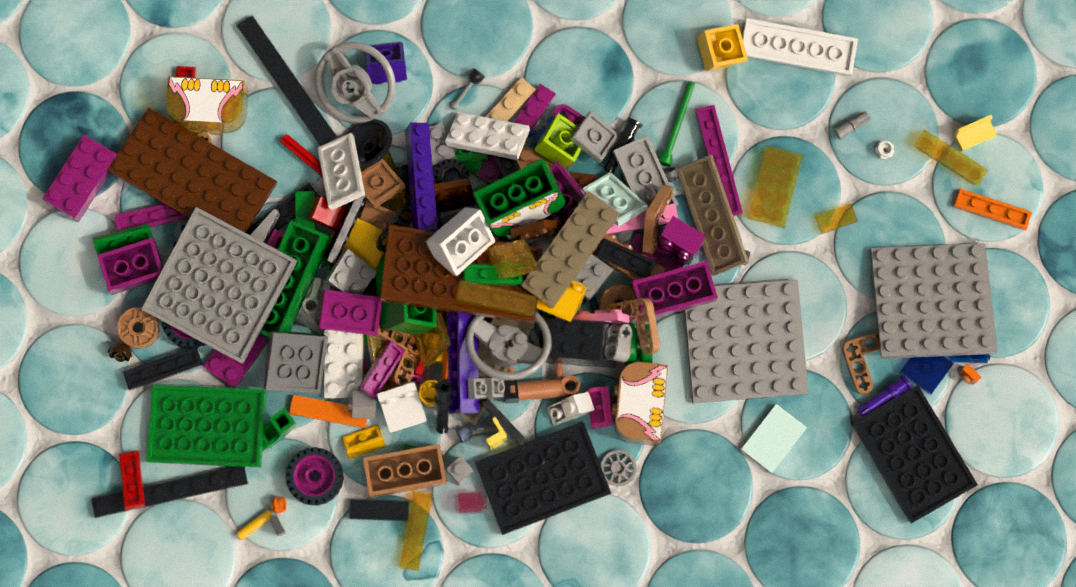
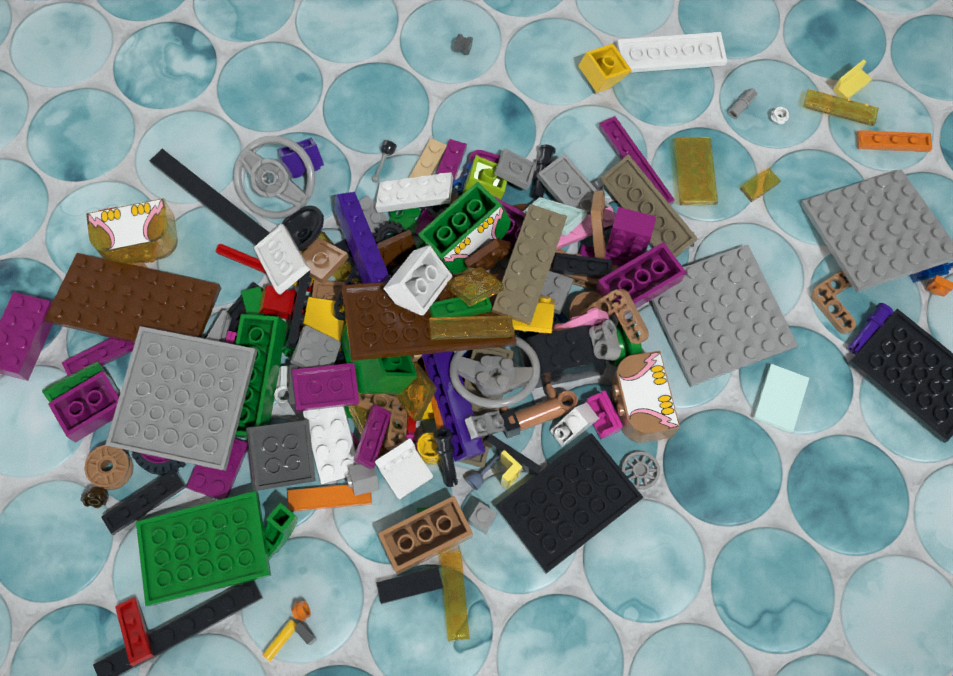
camera: 15 degrees left, 10 degrees down
wheel [285,447,344,506] -> none
yellow slope [342,425,386,459] -> none
clear pink brick [458,492,486,515] -> none
green piece [658,81,695,167] -> none
clear blue plate [900,356,954,395] -> none

